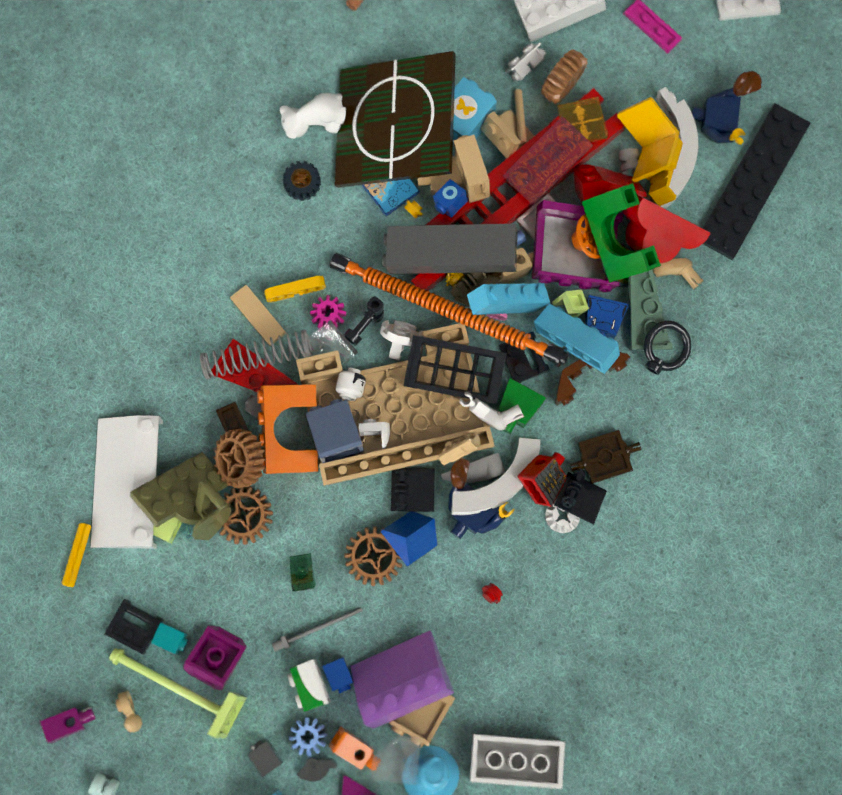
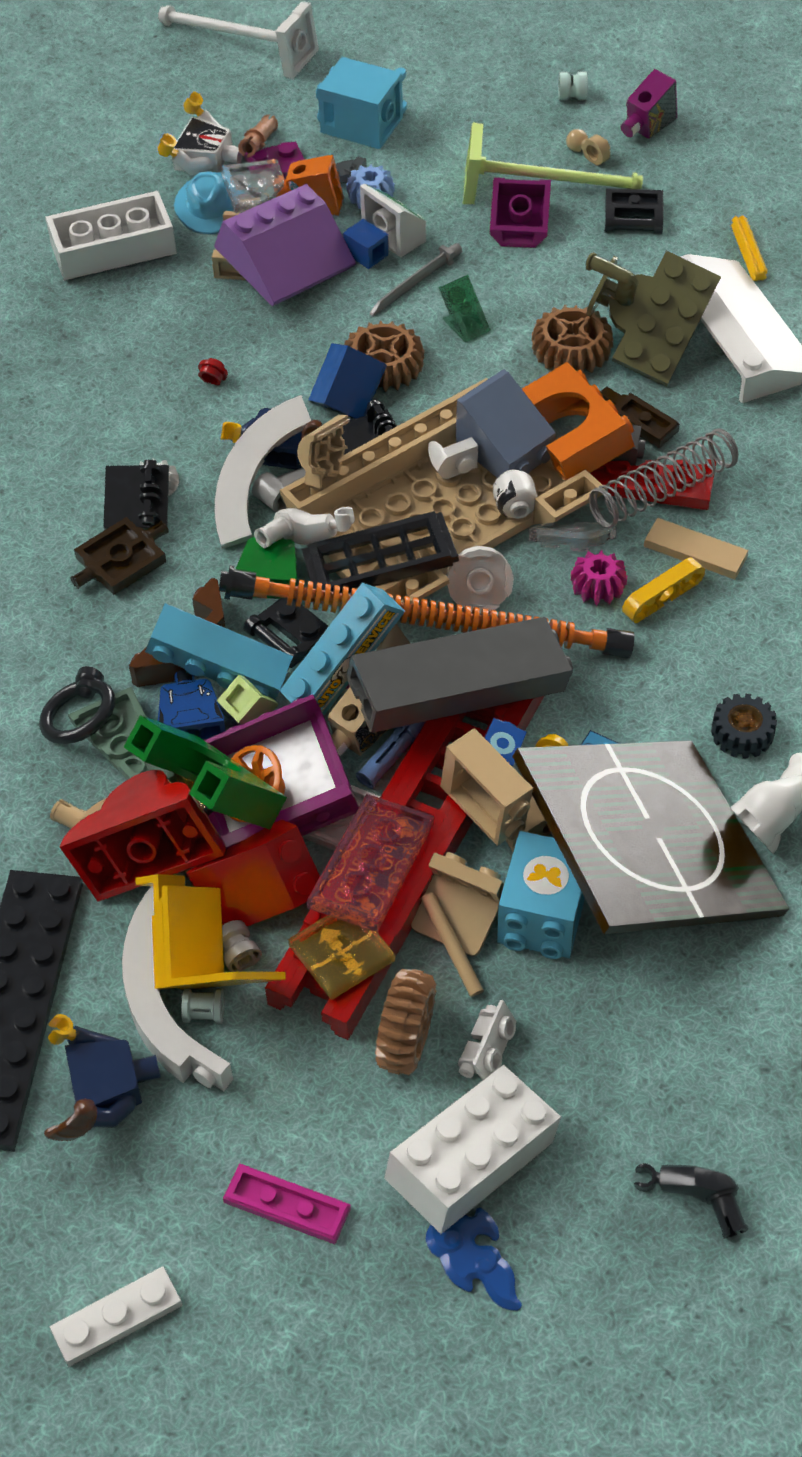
camera: 160 degrees right, 25 degrees down
teal brick [151,623,189,654] -> none
medium nougat gear [213,429,267,488] -> none
dark grey brick [248,740,283,777] -> none
black bar [343,296,384,346] -> none
torso [517,452,566,507] -> none

